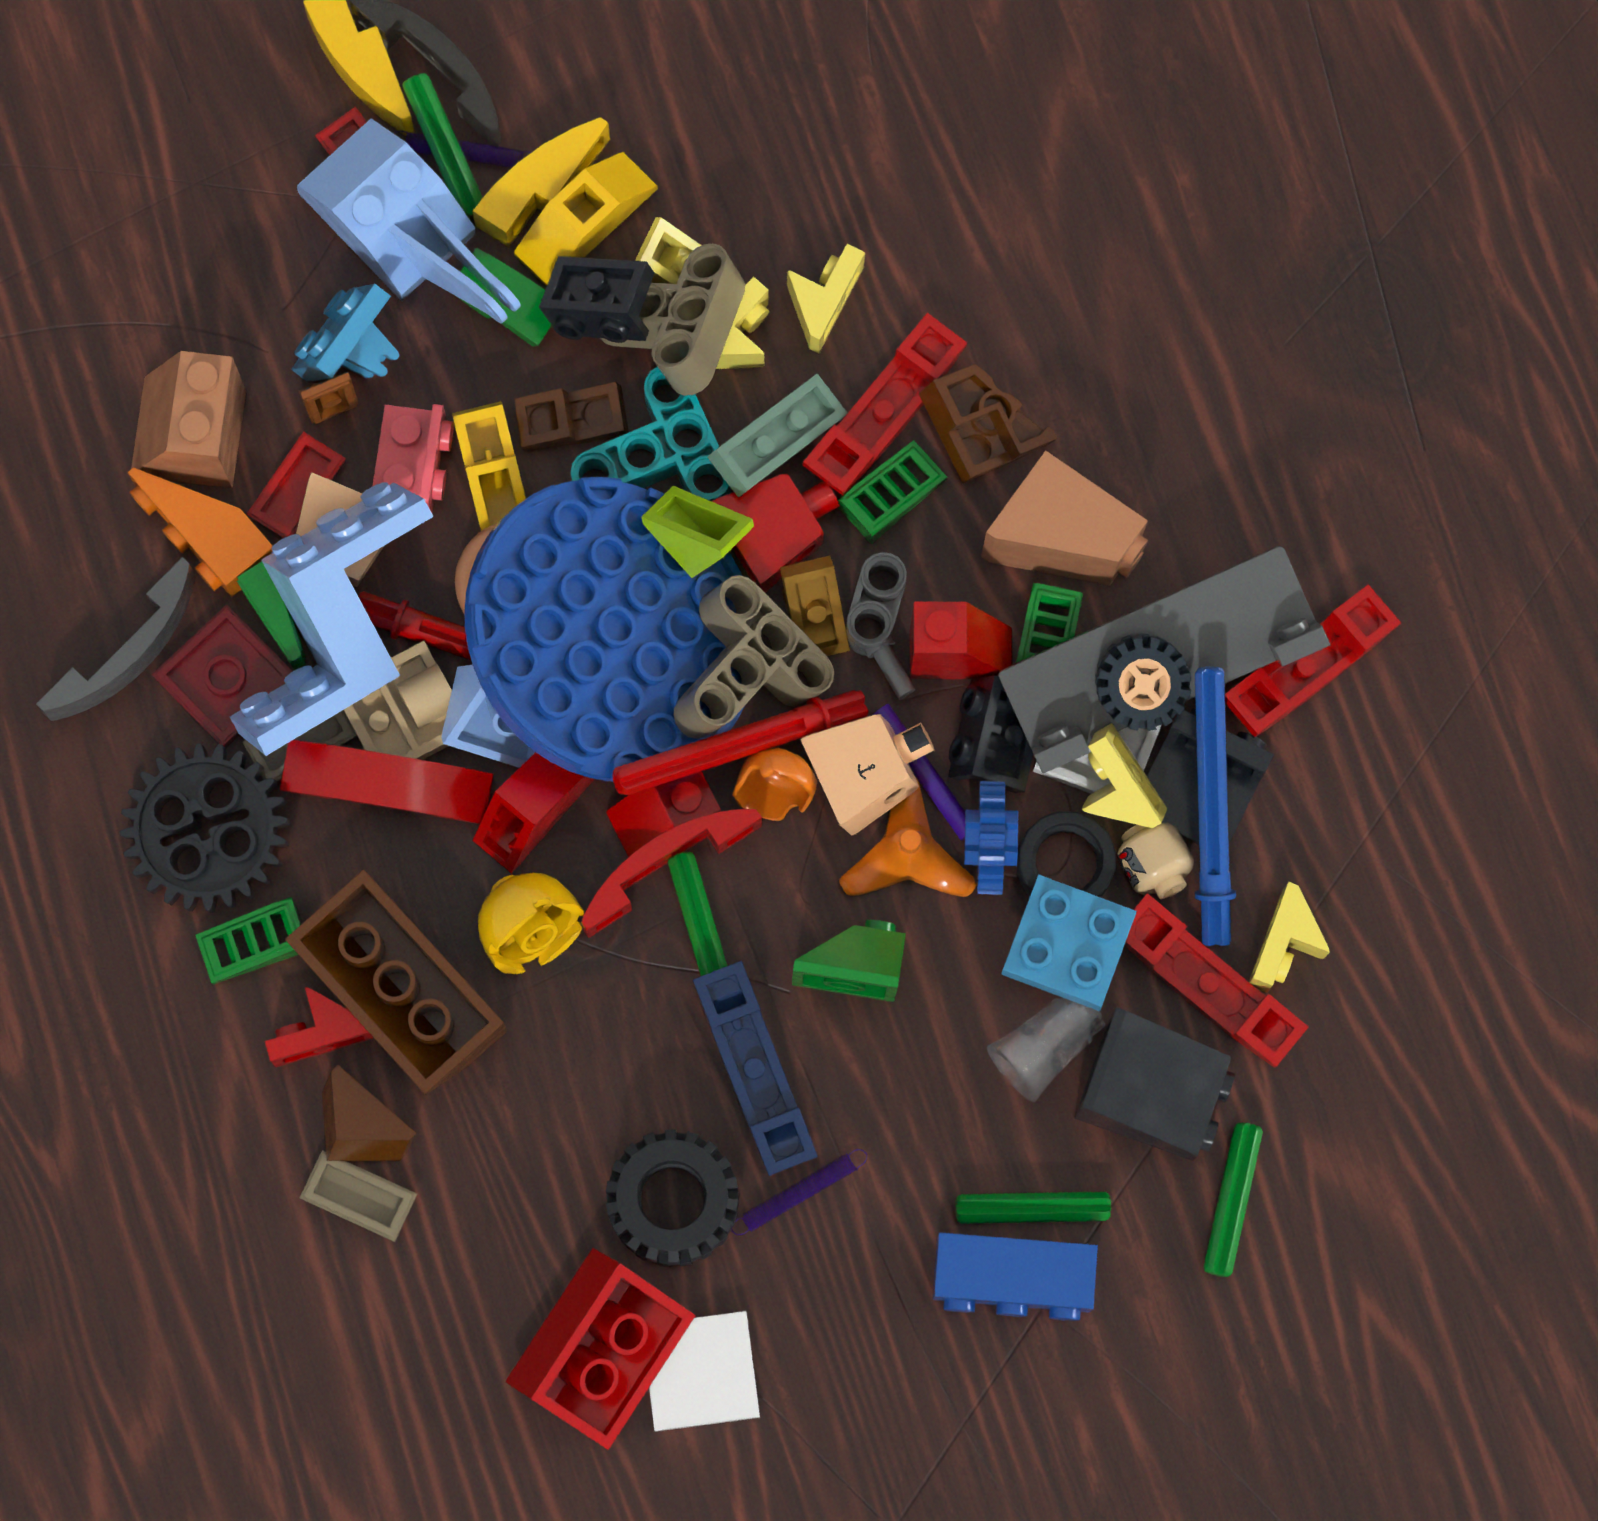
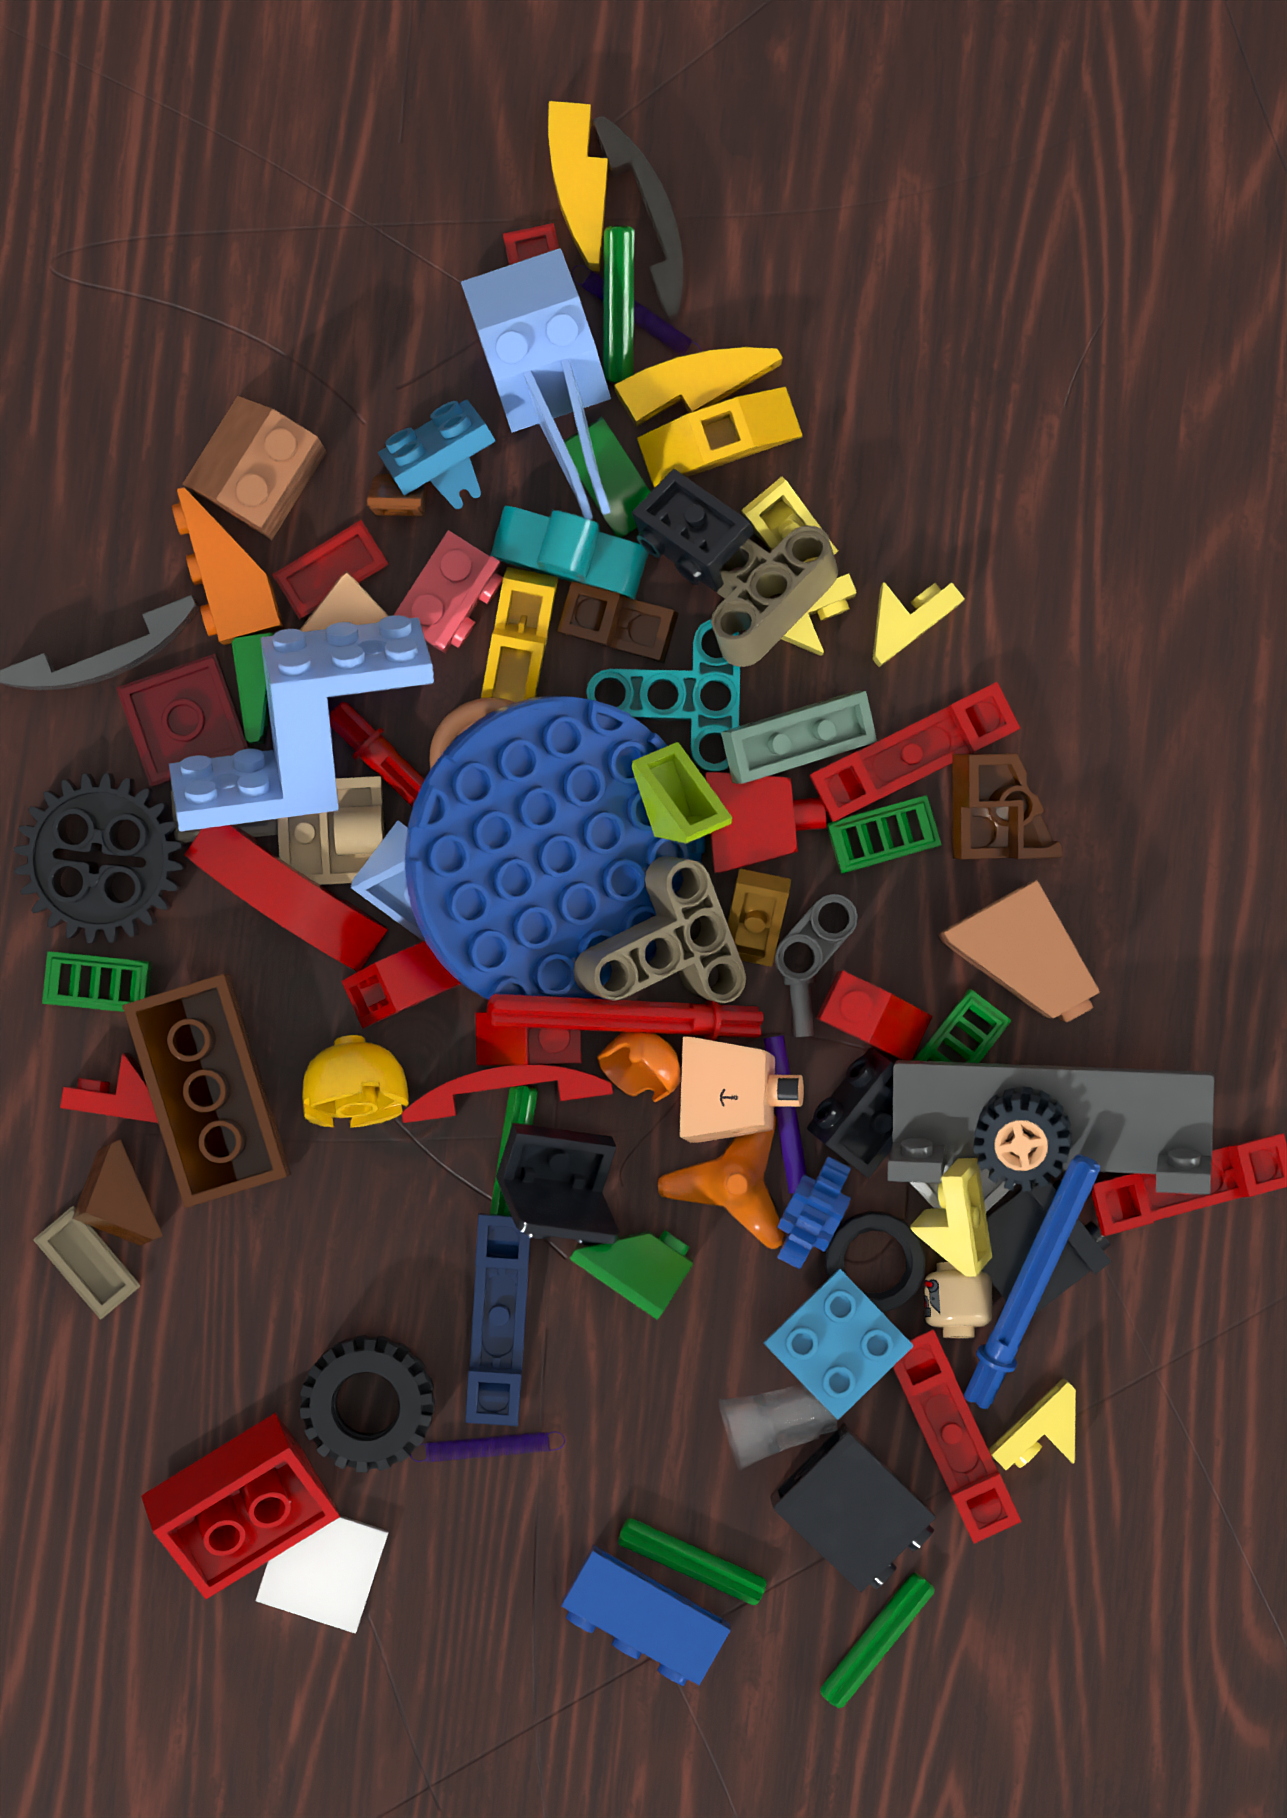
camera: 30 degrees right, 10 degrees up
none -> teal beam [489,506,649,599]
none -> black bracket [496,1123,619,1246]

